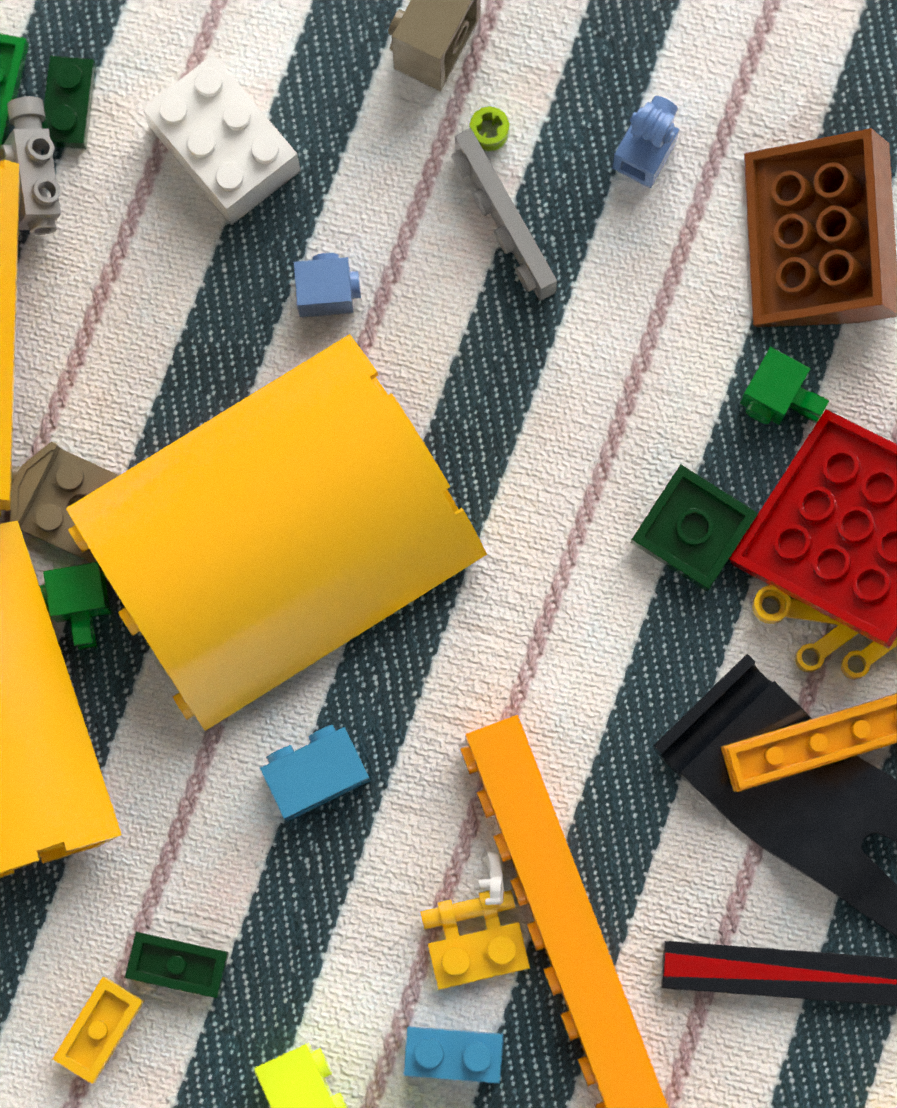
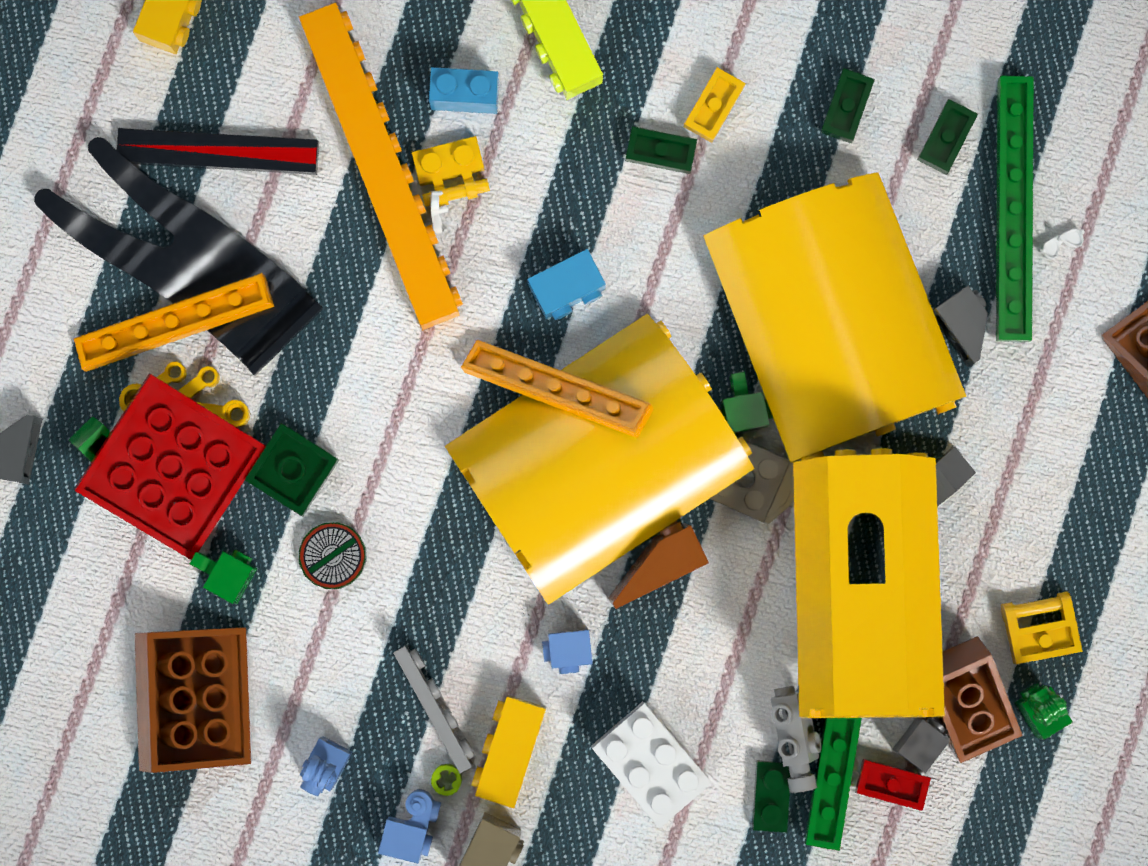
camera: 170 degrees right, 5 degrees up
none -> tile [299,522,367,589]
none -> medium blue brick [378,789,441,864]
none -> light orange tile [461,340,654,438]
none -> yellow brick [471,695,546,809]
none -> dark orange slope [608,520,709,609]

